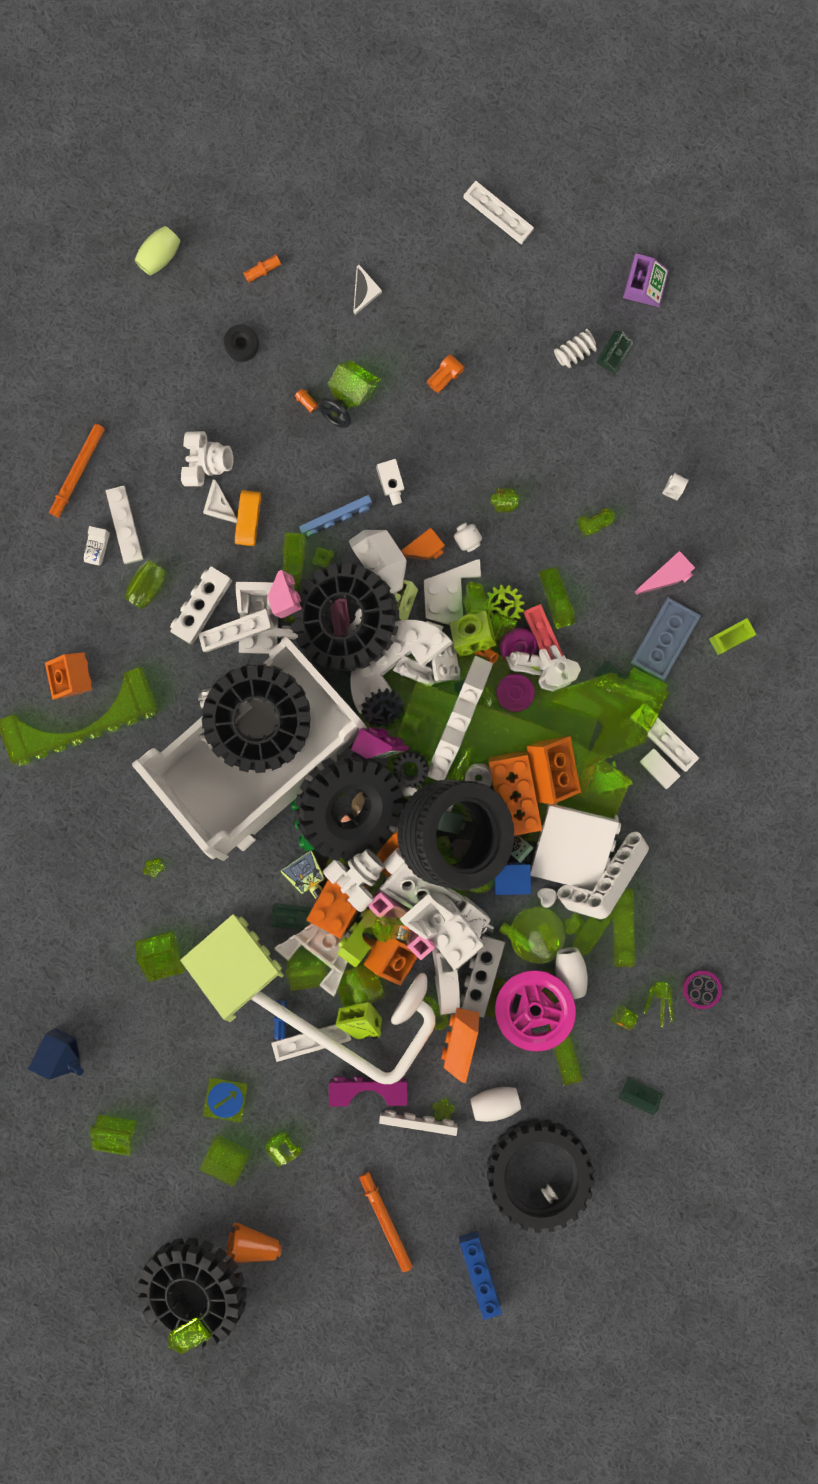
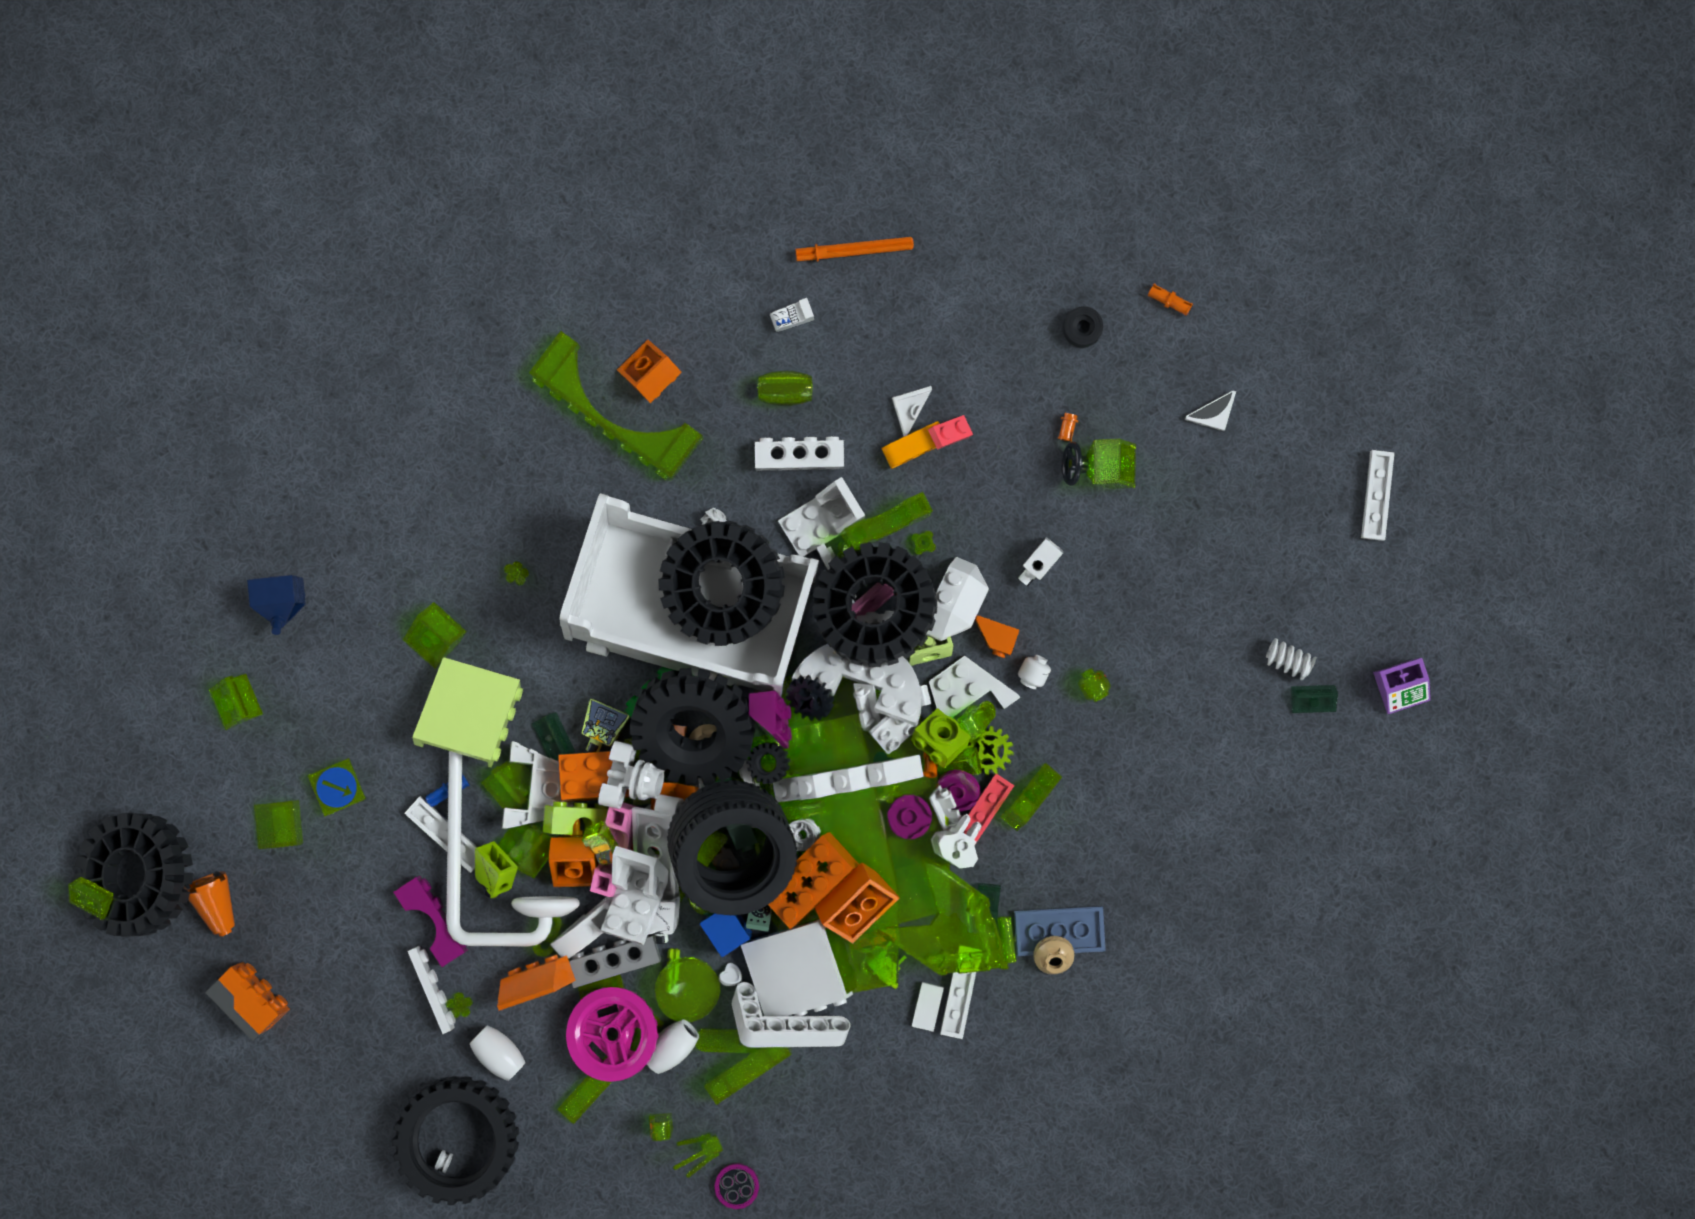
camera: 60 degrees right, 0 degrees up
white plate [106,486,144,564] -> none
yellowish green piece [135,226,181,276] -> none
white beam [181,431,233,486] -> none
white plate [198,609,274,652] -> none
clear neon green helmet [265,1131,303,1167] -> none
bright pink slope [267,570,302,619] -> none
medium blue plate [299,495,372,537] -> none
orange axle [359,1172,412,1272] -> none
orange piece [427,354,465,394] -> none
blue brick [459,1231,502,1320] -> none
clear neon green plant [565,913,584,935] -> none
clear neon green leg [576,508,615,538] -> none
clear green slope [618,1078,663,1115] -> none
bright pink slope [635,551,695,595] -> none
white leg [662,473,689,500] -> none
lime panel [709,618,756,655] -> none
none -> orange piece [205,962,290,1041]
none -> coral plate [928,415,973,450]
none -> tan piece [1033,936,1074,974]

